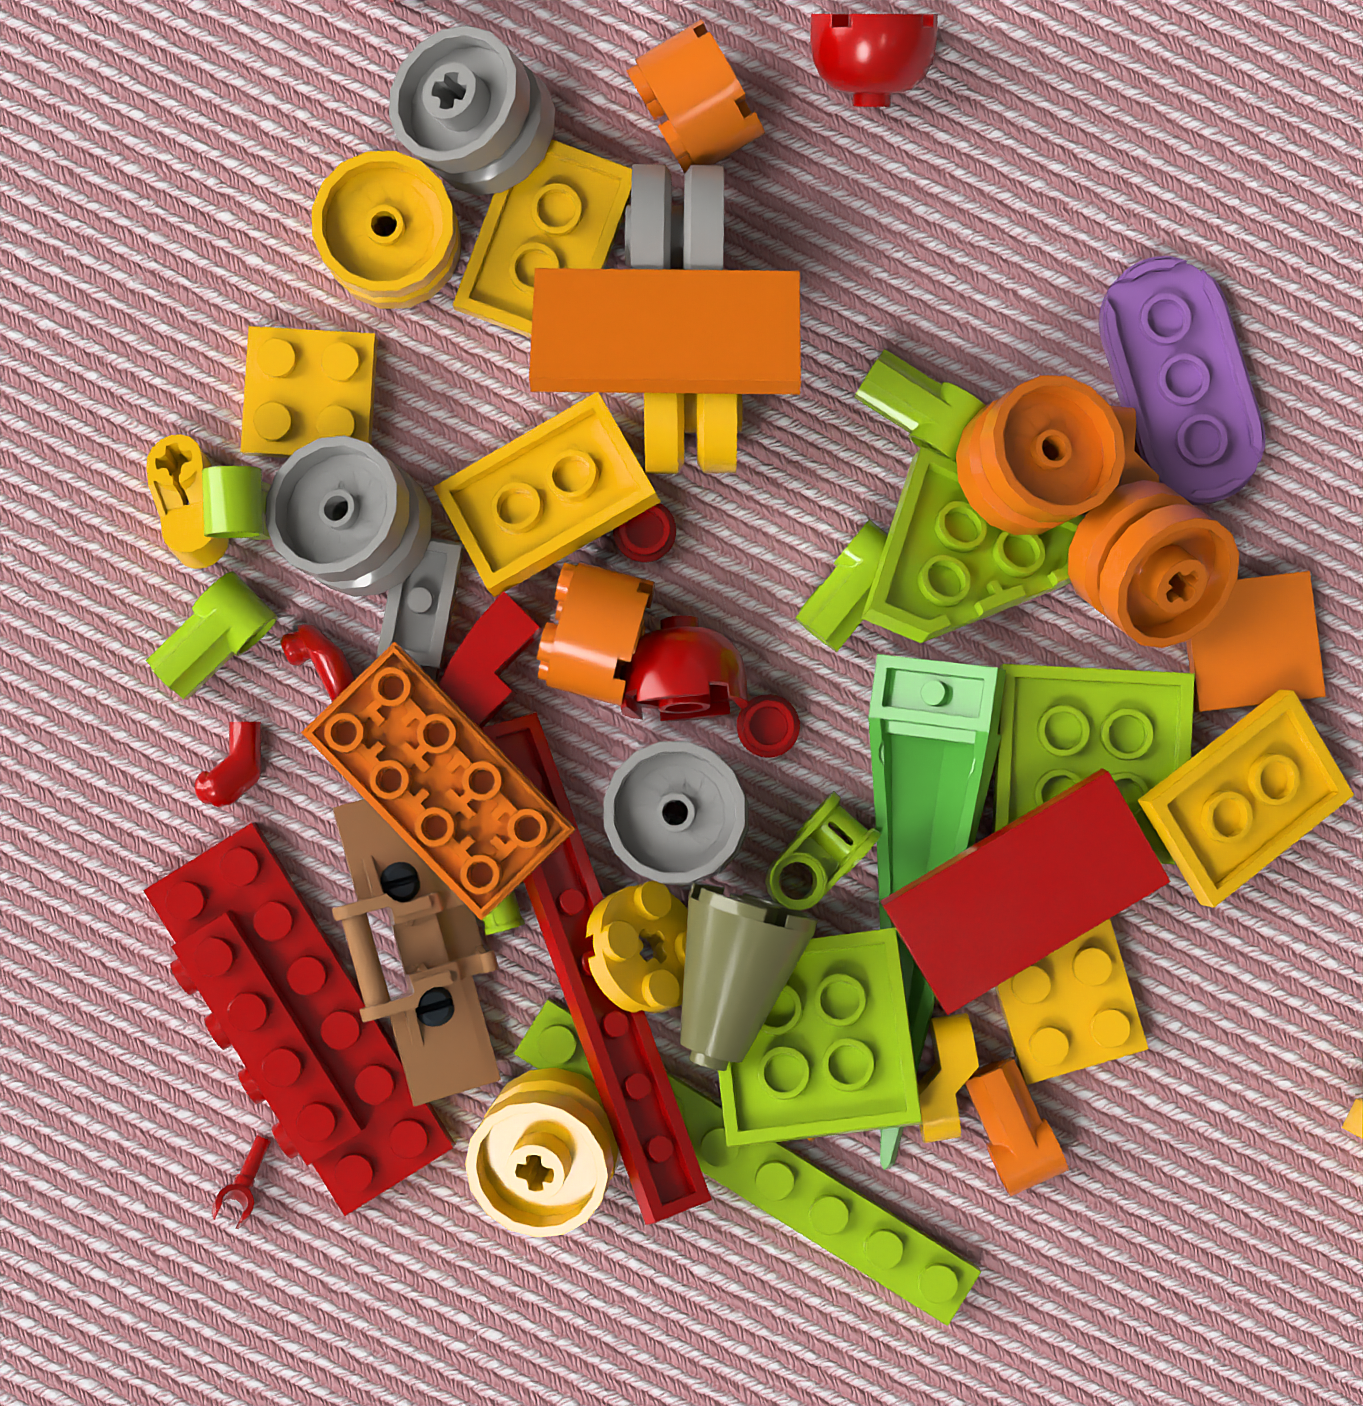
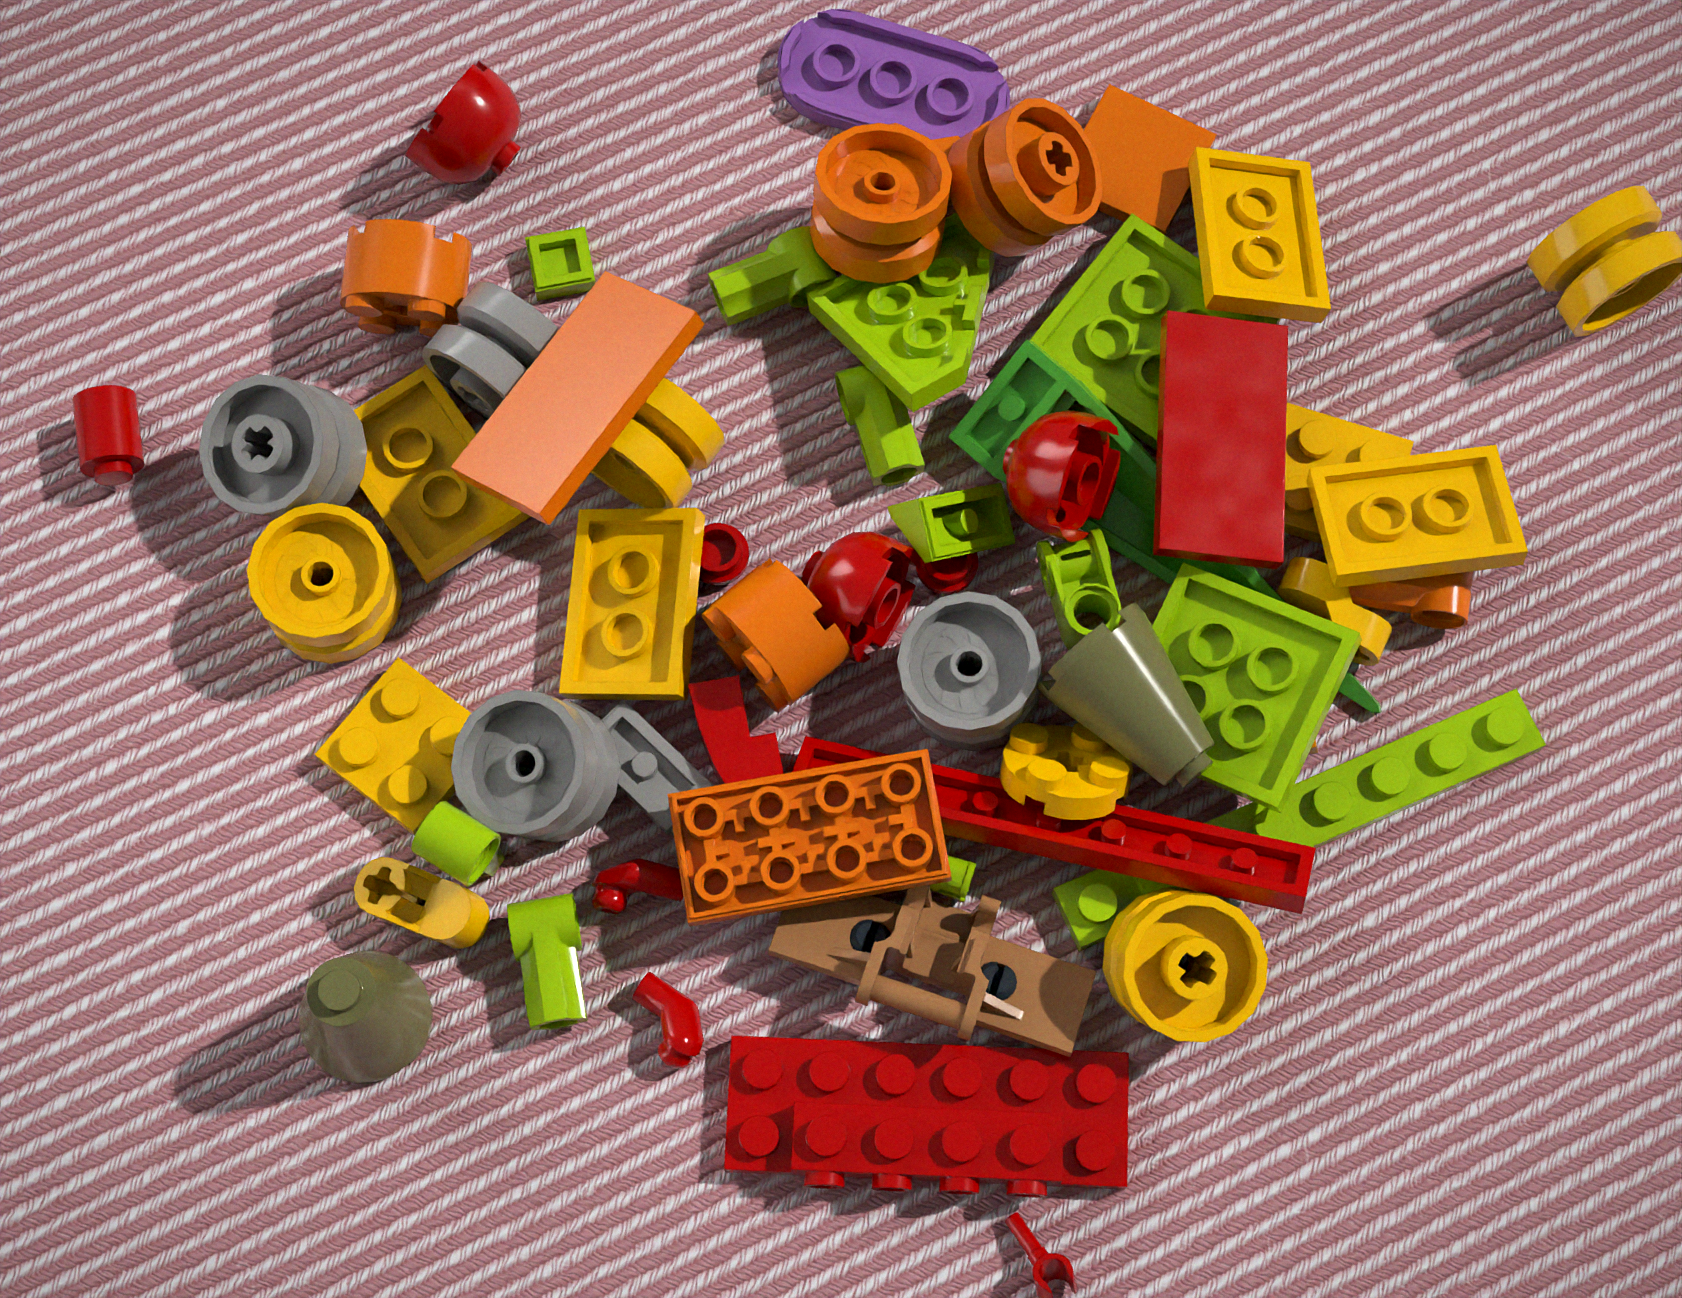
camera: 55 degrees left, 15 degrees down
none -> olive cone [299,951,433,1084]
none -> lime tile [525,226,596,301]
none -> lime slope [887,483,1015,563]
none -> red cylinder [1003,410,1120,543]
none -> yellow plate [1306,445,1528,588]

